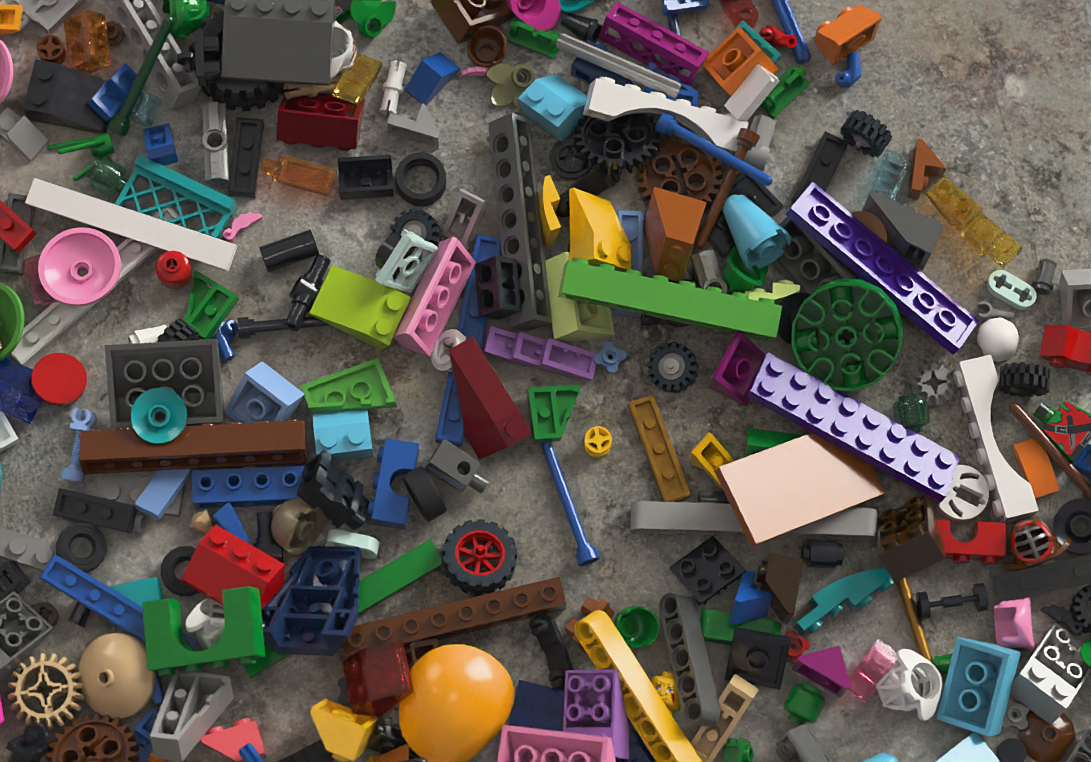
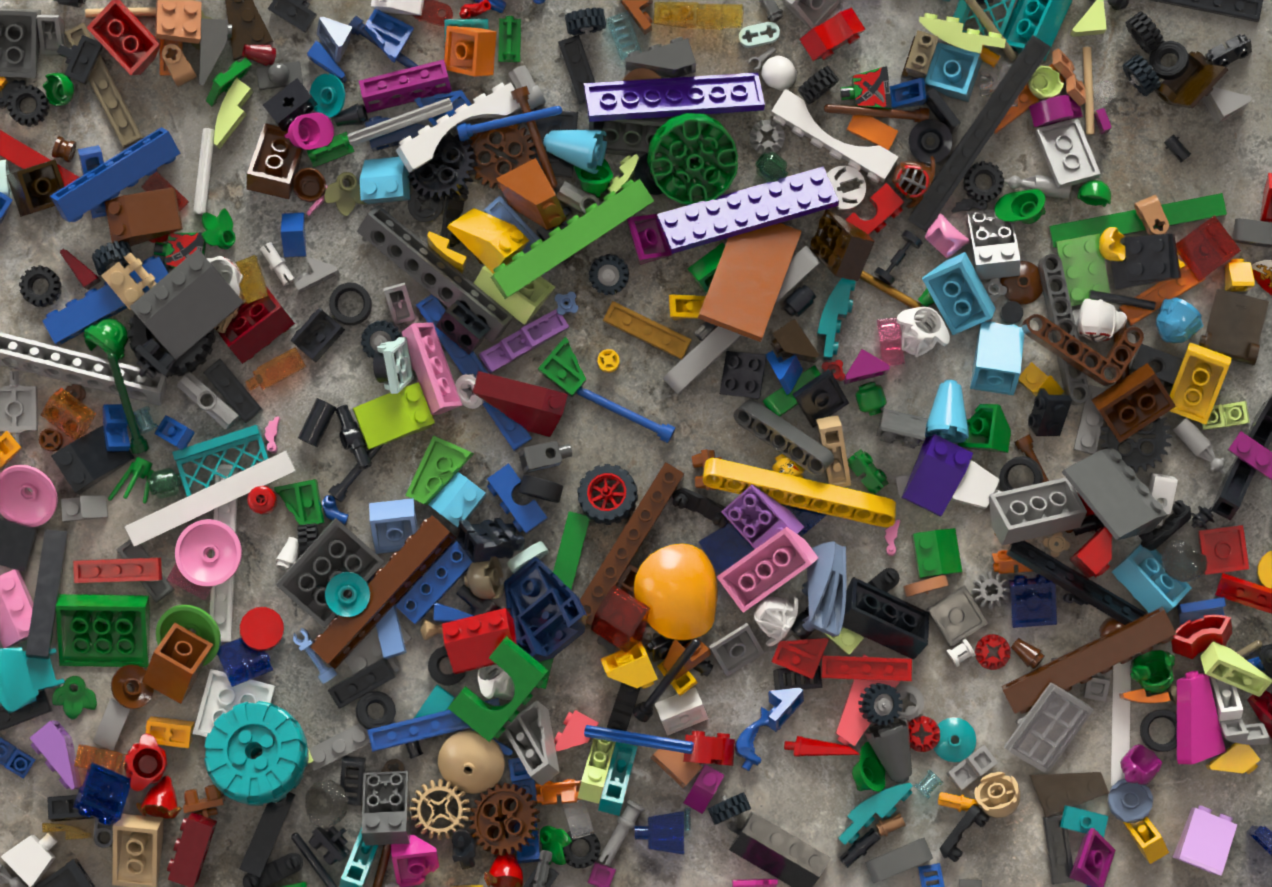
camera: 35 degrees left, 10 degrees up
green hair [614,606,660,649] -> none
white panel [724,64,780,122] -> none

